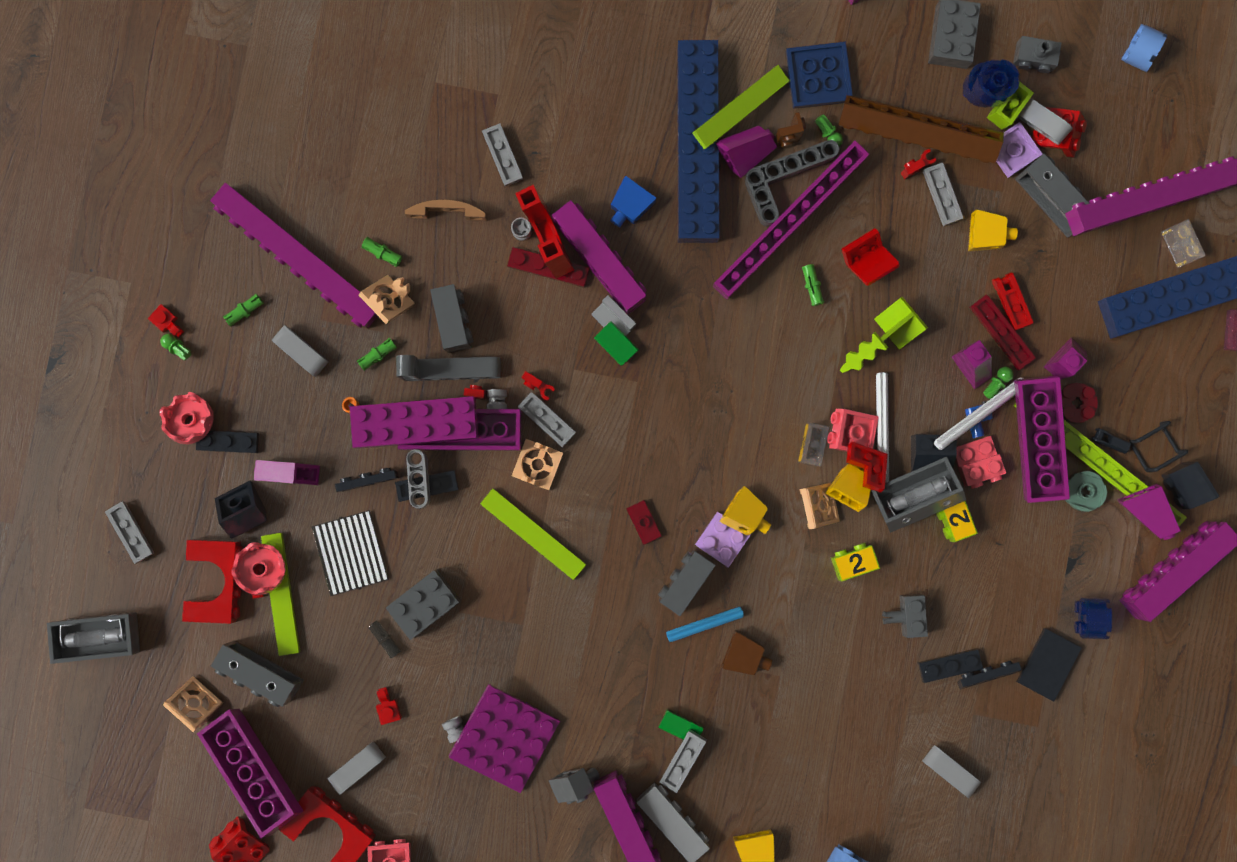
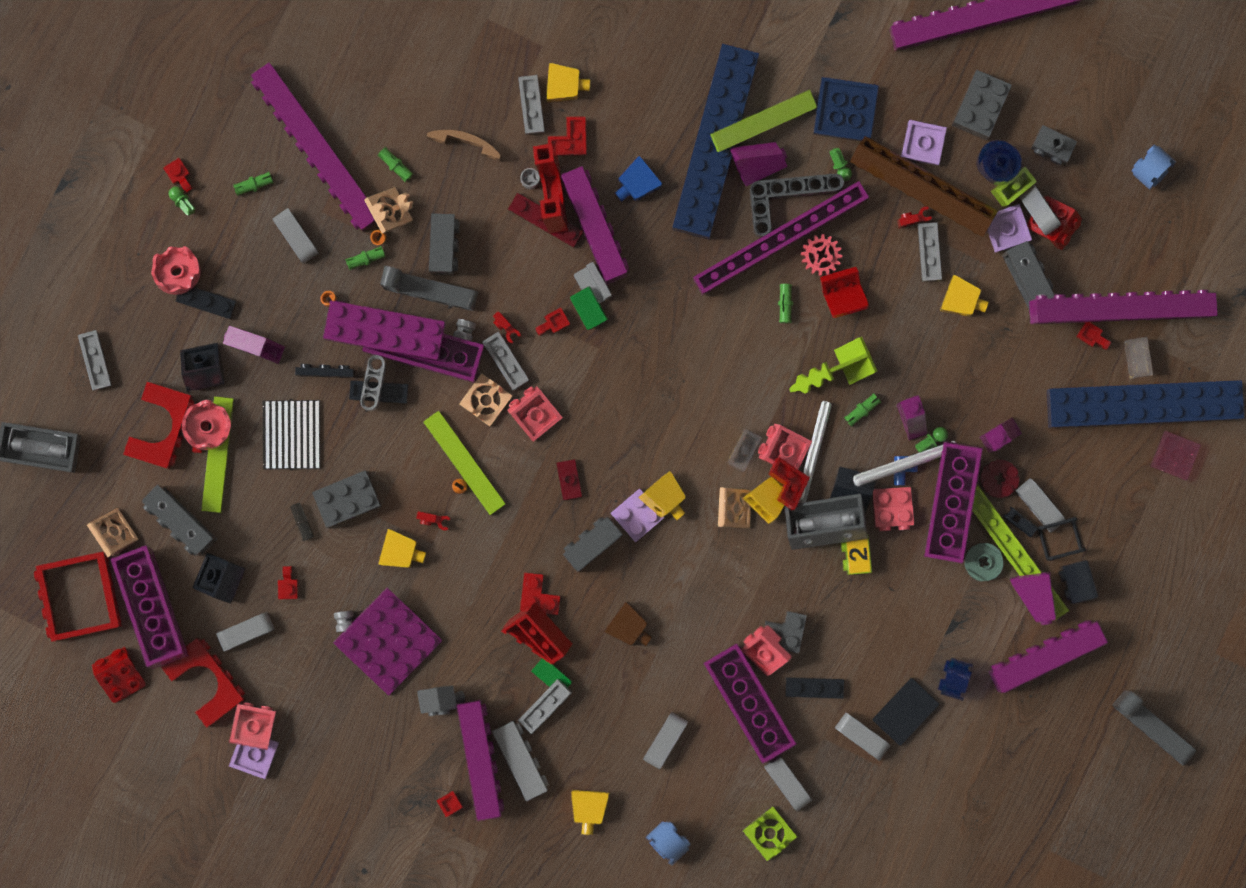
camera: 15 degrees right, 0 degrees up
red plate [463,385,486,400] -> none
dark azure axle [666,607,744,642] -> none
reddish brown bracket [774,112,806,148] -> none
brick [831,543,880,582] -> none
black plate [957,661,1022,690] -> none
dark red plate [969,294,1036,370] -> none
red plate [992,272,1034,330] -> none
none -> red window [34,551,122,642]
none -> black slope [192,552,246,604]
none -> orange hinge [370,229,387,245]
none -> yellow torso [378,529,426,568]
none -> red plate [416,511,451,531]
none -> orange hinge [452,478,468,494]
none -> red wedge [501,602,572,664]
none -> coral plate [507,386,563,442]
none -> red plate [520,573,560,615]
none -> red plate [535,307,570,336]
none -> yellow torso [547,63,590,102]
none -> red plate [548,117,586,156]
none -> light grey beam [643,712,688,770]
none -> magenta brick [703,643,796,764]
none -> coral plate [741,625,792,676]
none -> lime piece [743,806,797,861]
none -> coral gear [801,234,842,276]
none -> light grey beam [835,713,891,761]
none -> bright green pin [844,393,881,427]
none -> lavender plate [901,120,946,166]
none -> light grey beam [1015,478,1066,533]
none -> red plate [1076,322,1111,350]

